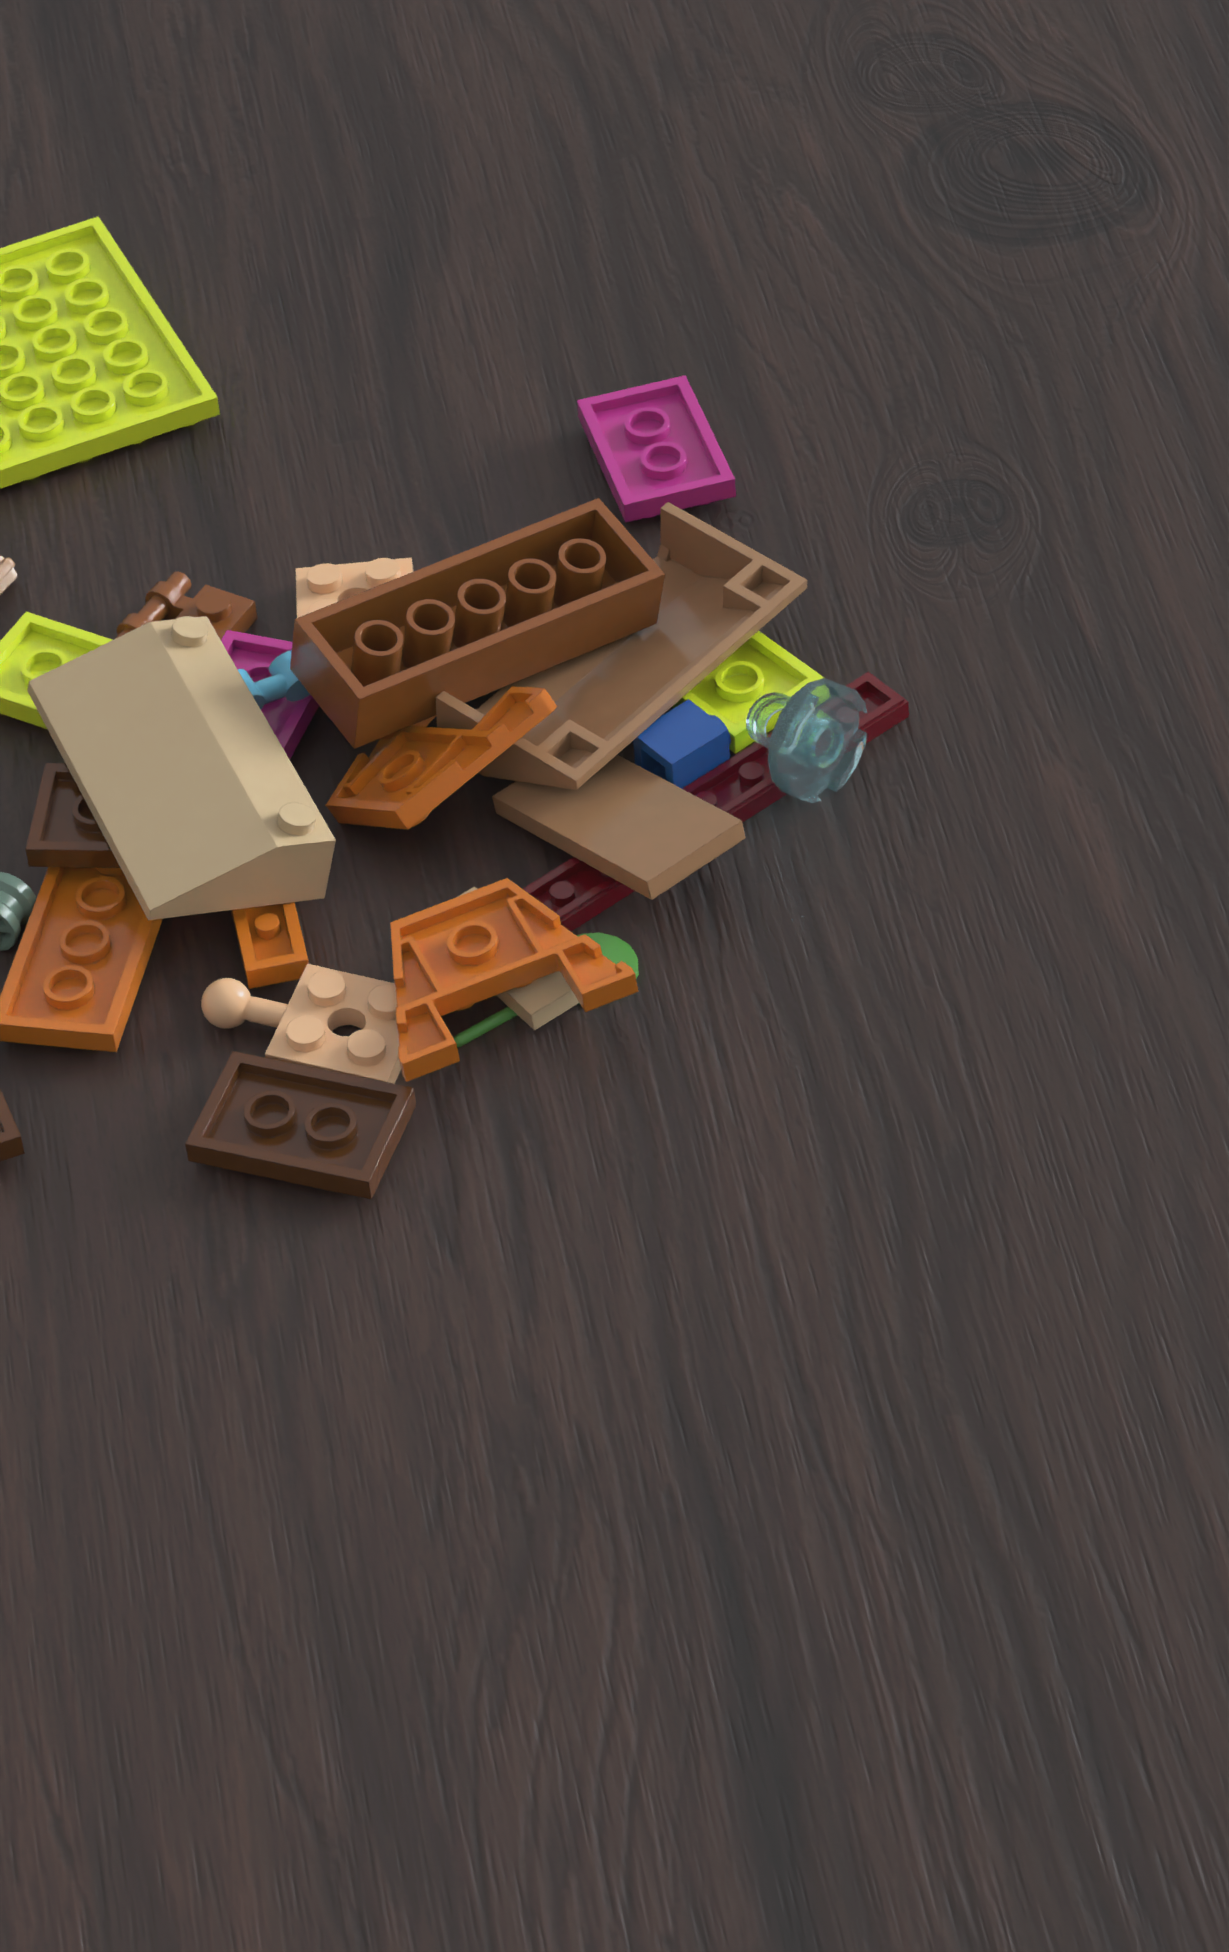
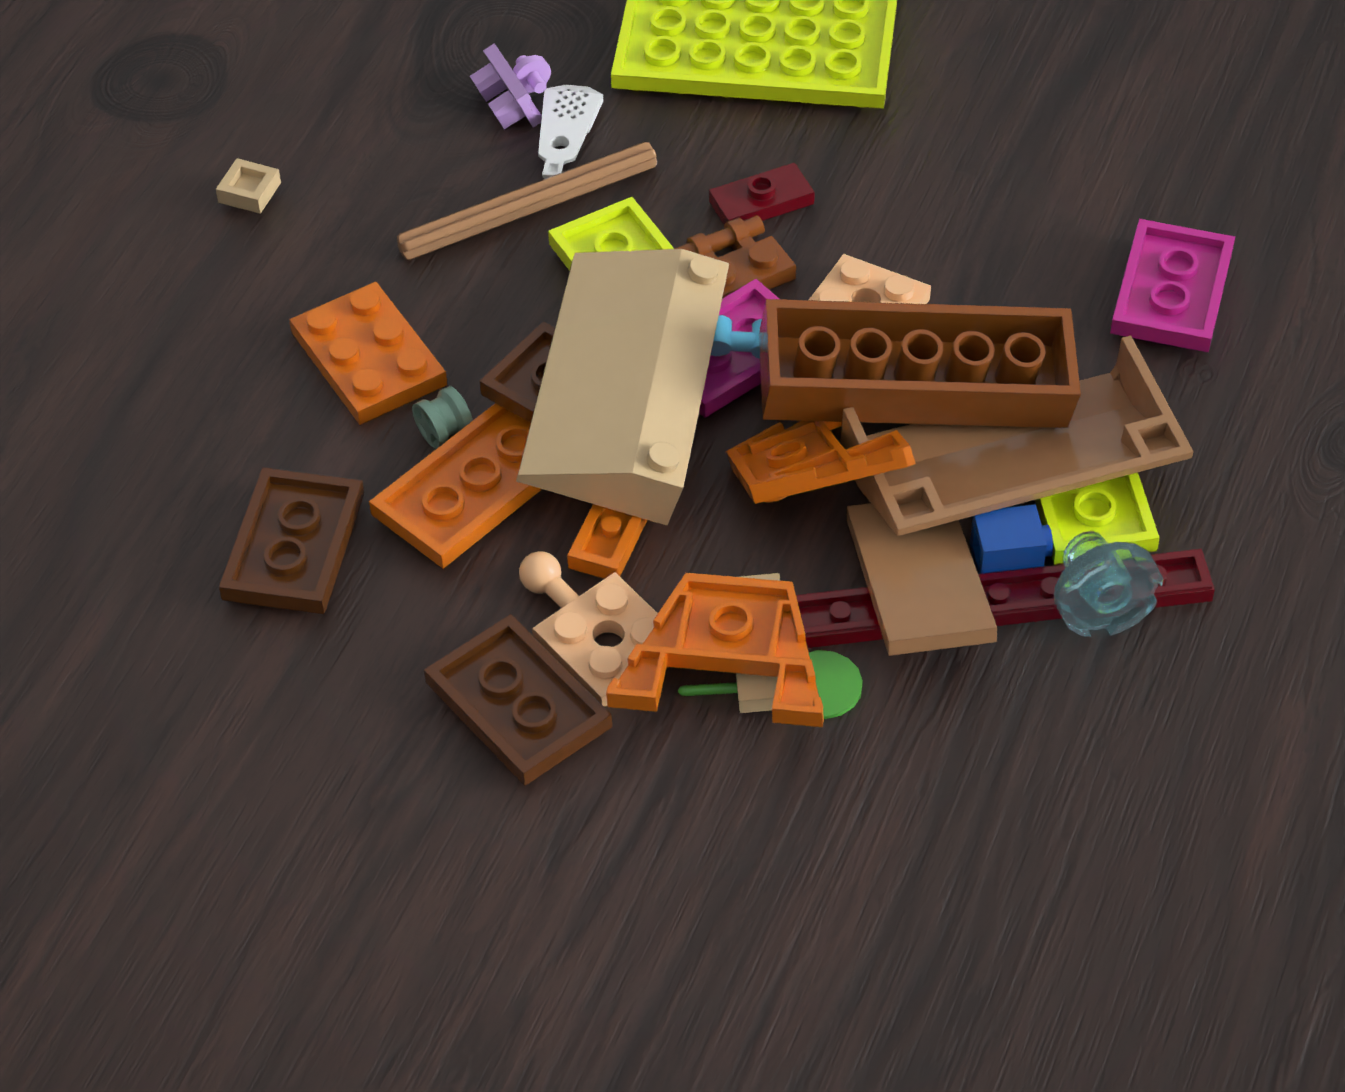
camera: 30 degrees right, 5 degrees up
none -> dark red plate [709,162,815,224]

